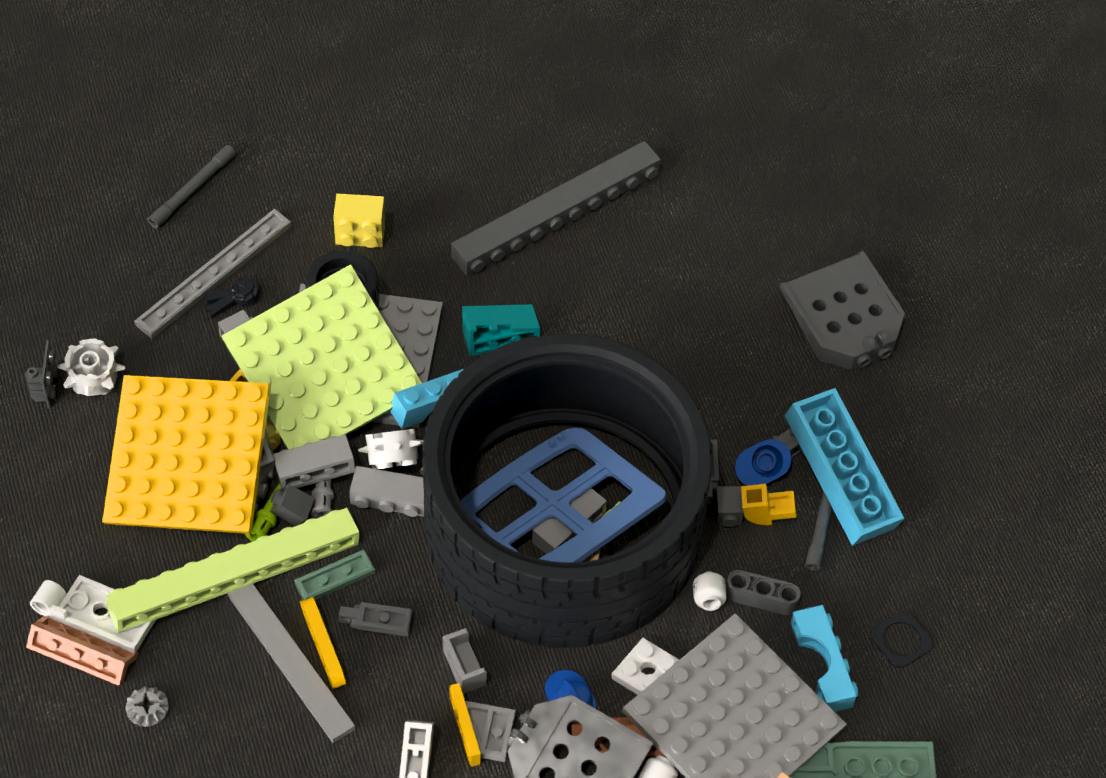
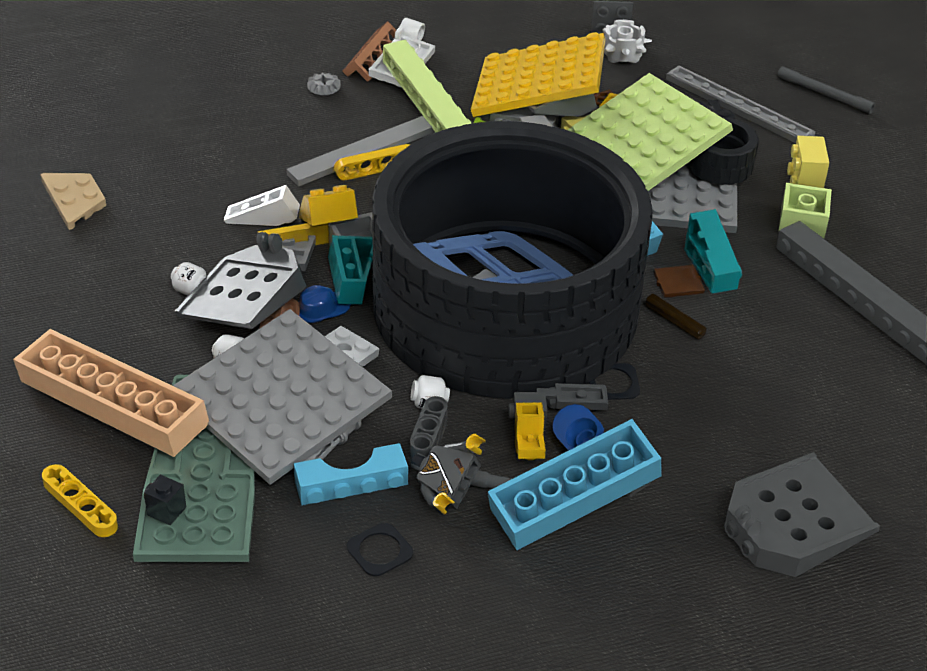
camera: 90 degrees right, 15 degrees down
none -> yellow slope [299,185,358,226]
none -> teal wedge [328,235,373,304]
none -> dark grey torso [411,434,486,515]
none -> yellowish green brick [779,183,832,238]

